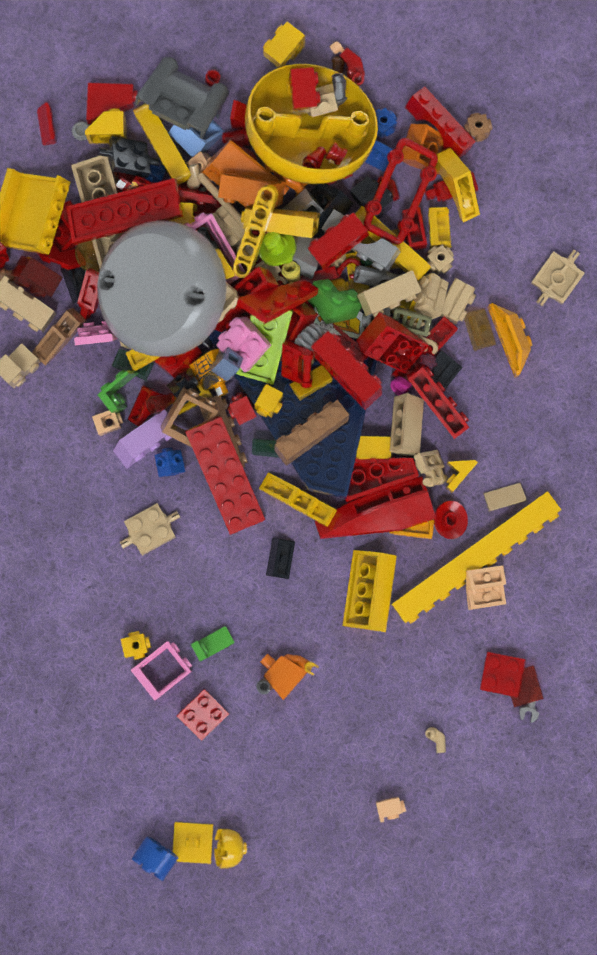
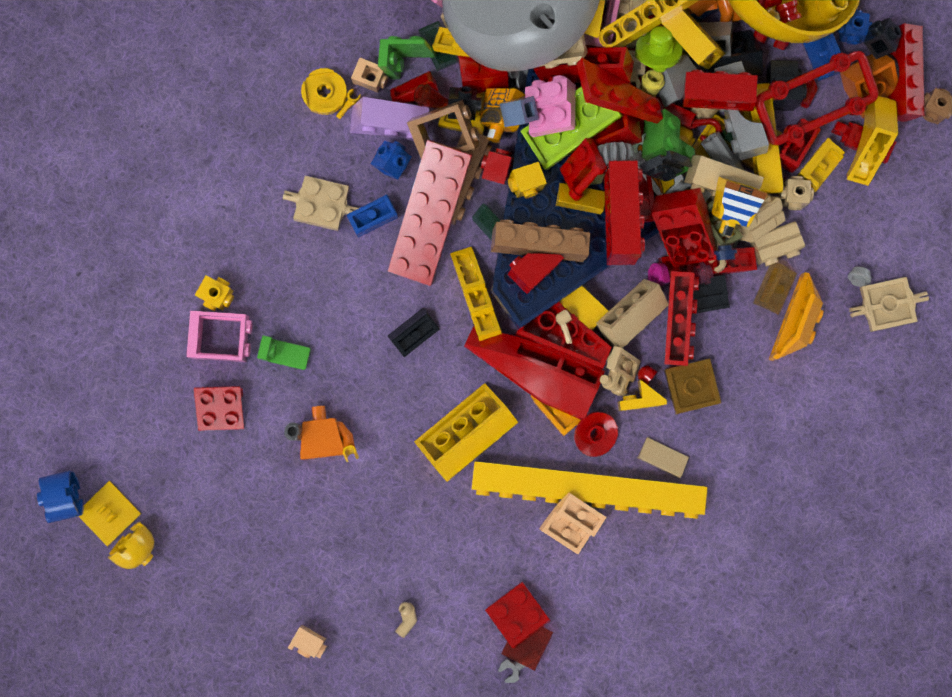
camera: 40 degrees right, 0 degrees up
none -> yellow plate [301,68,347,115]
none -> yellow hand [336,89,361,119]
none -> blue slope [347,195,398,238]
none -> red slope [508,253,564,294]
none -> tan hand [556,310,572,344]
none -> red hinge [637,366,658,385]
none -> black plate [640,150,692,181]
none -> pearl gold plate [664,359,721,415]
none -> torso [712,176,767,236]
none -> dark blue plate [713,245,737,260]
none -> light grey plate [848,267,872,287]
none -> black brick [863,17,902,59]

